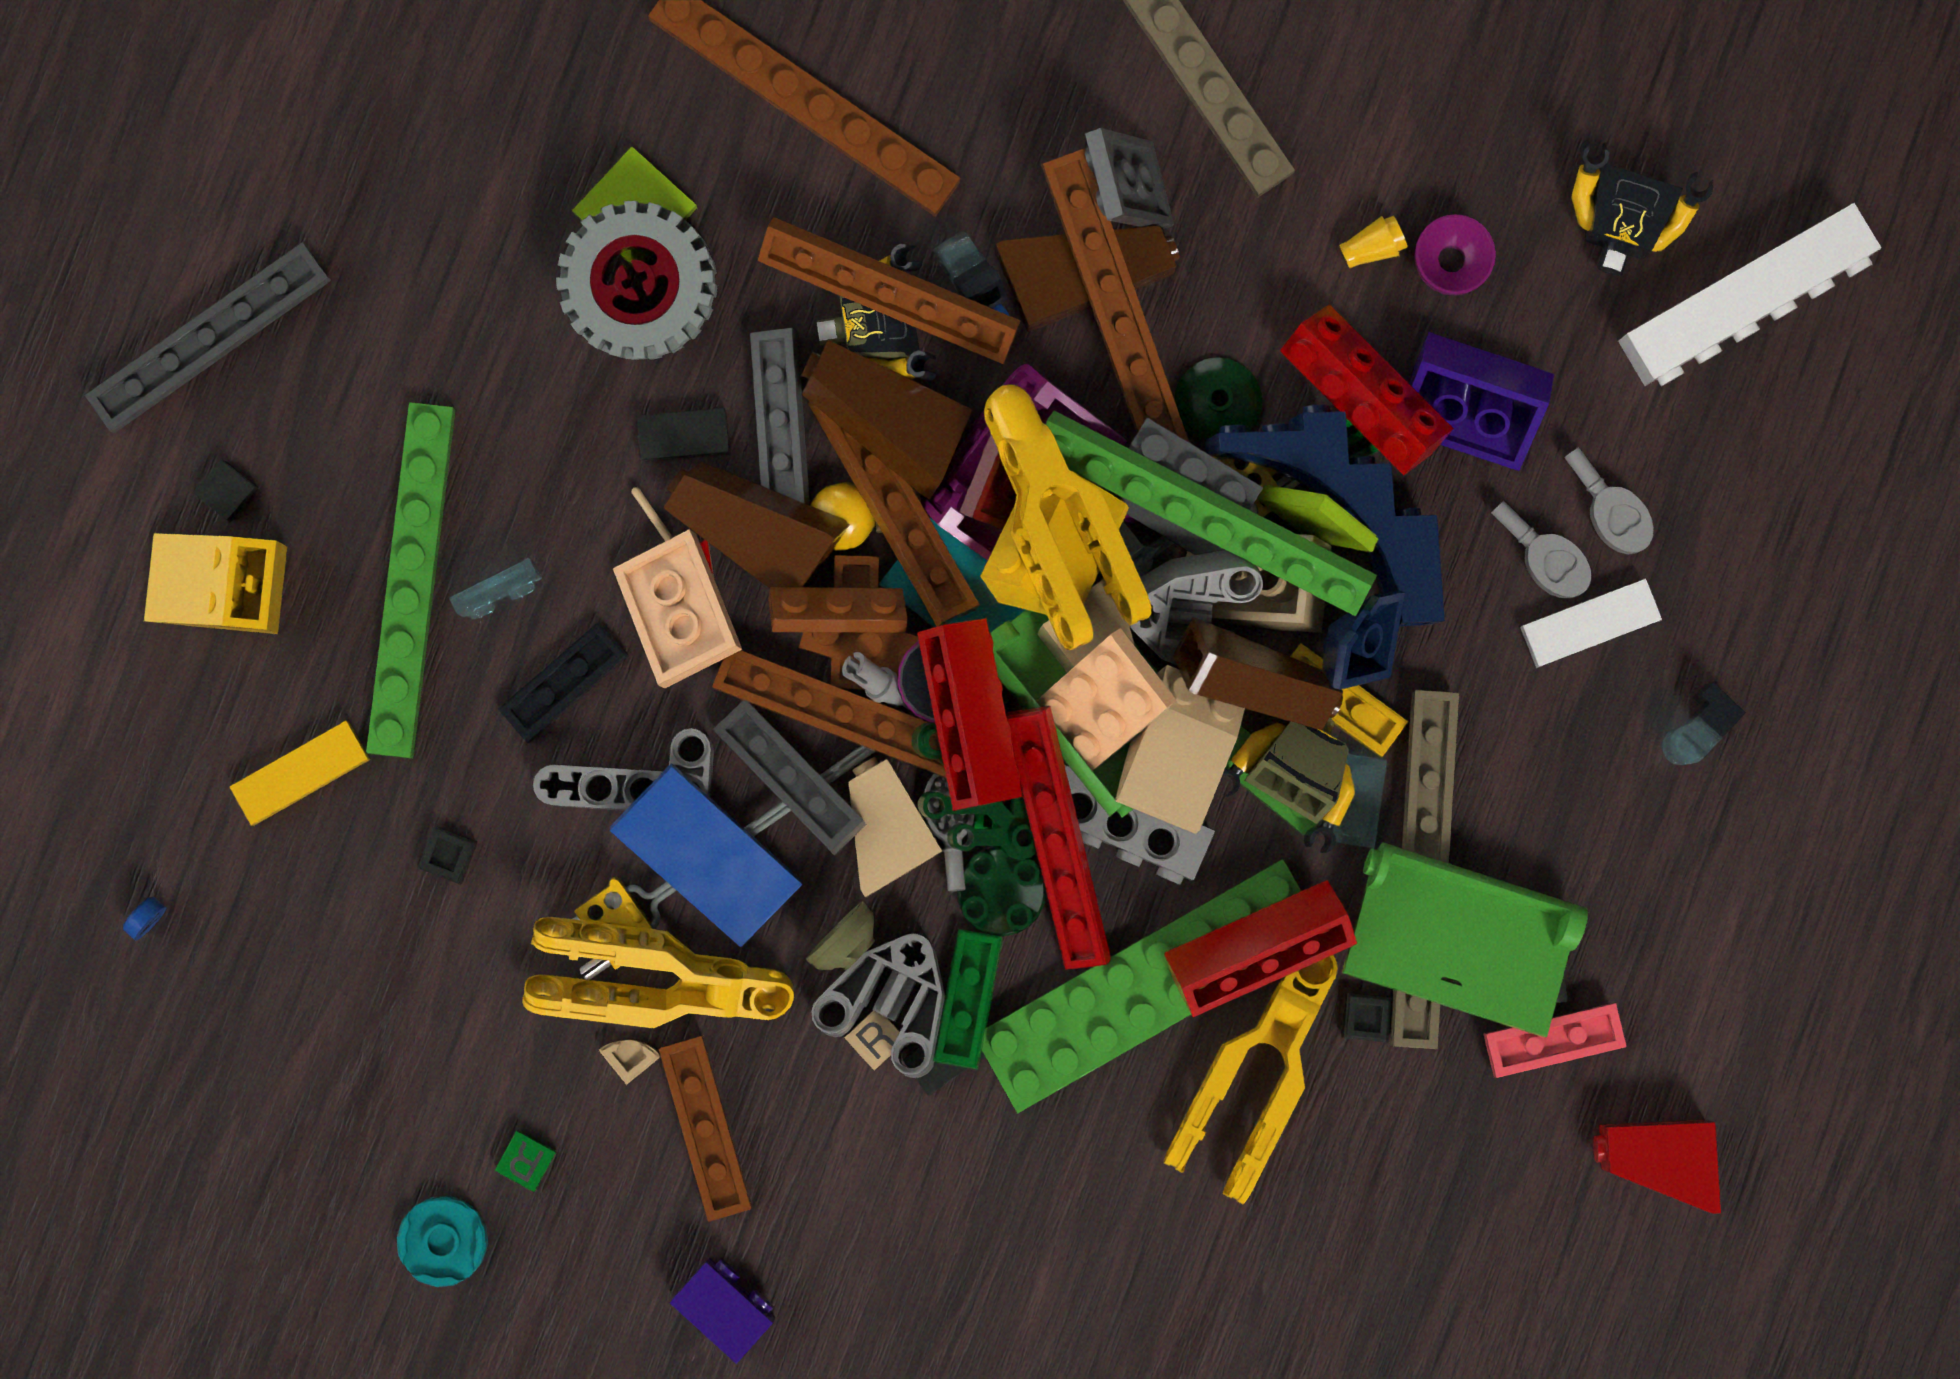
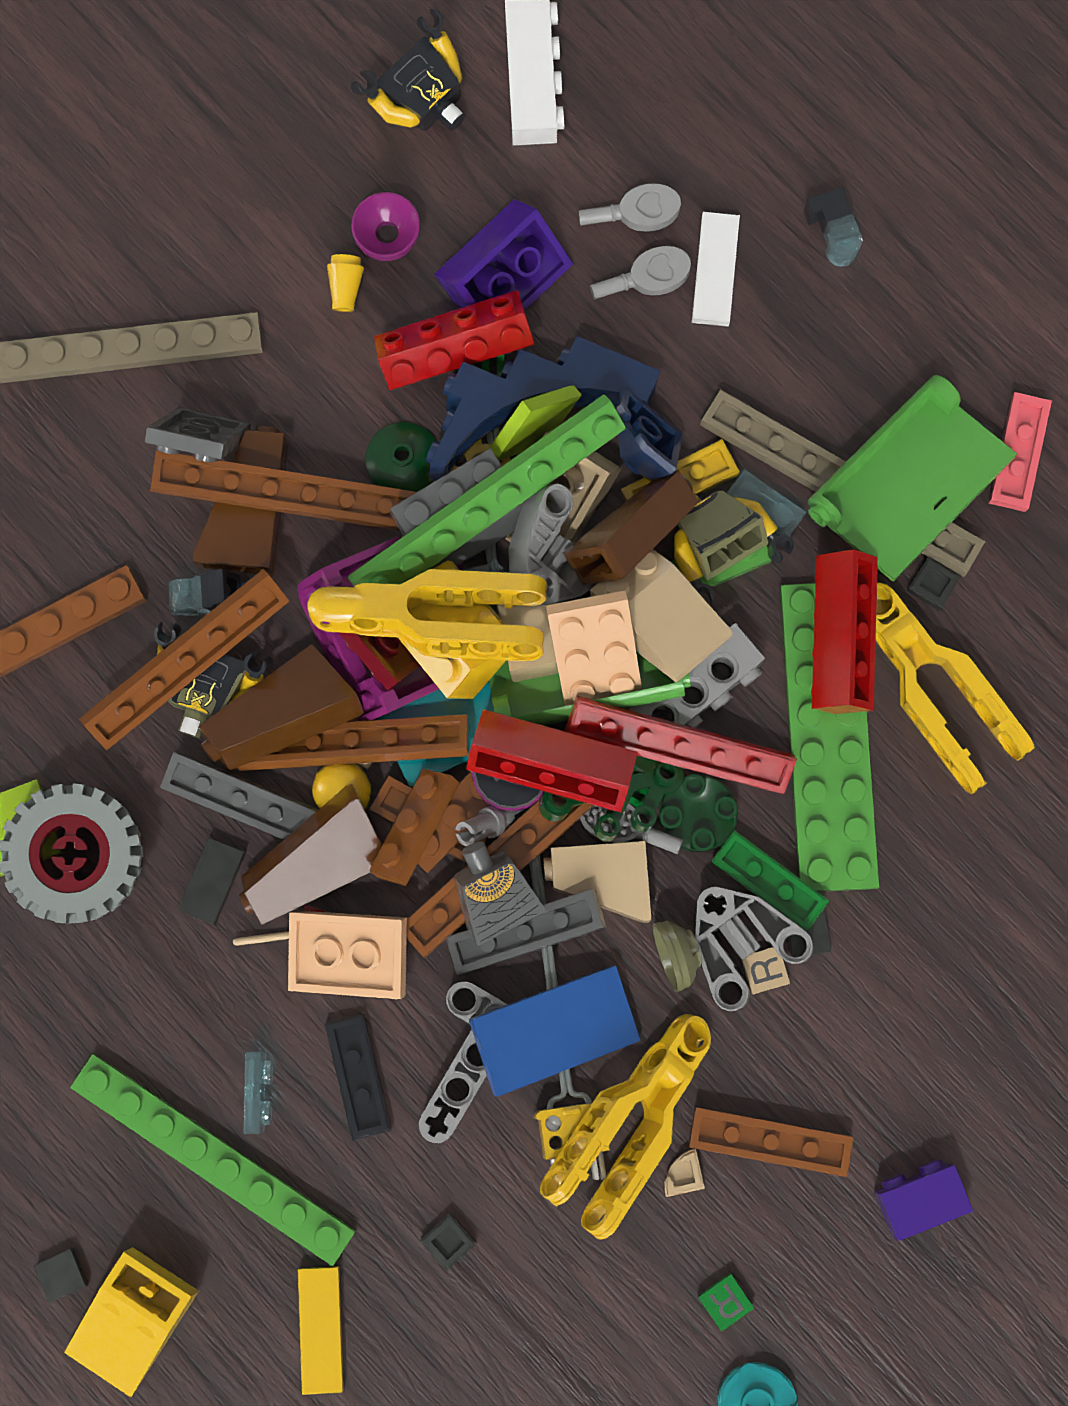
camera: 55 degrees left, 5 degrees down
none -> dark grey torso [454,841,546,946]

